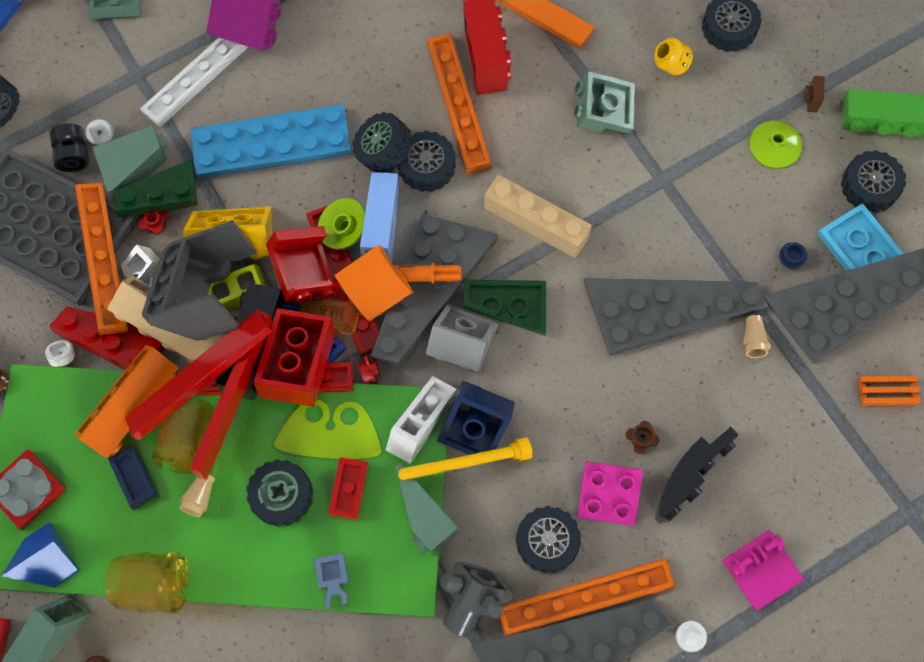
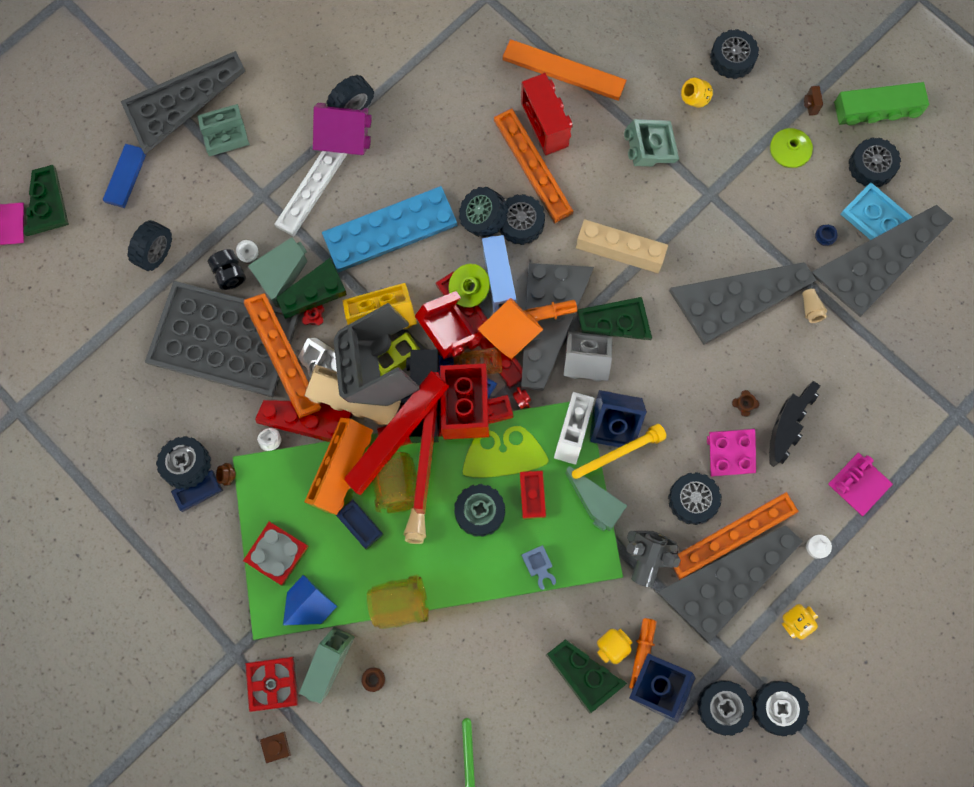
camera: 15 degrees left, 5 degrees up
orange tile [858,376,921,406] -> none

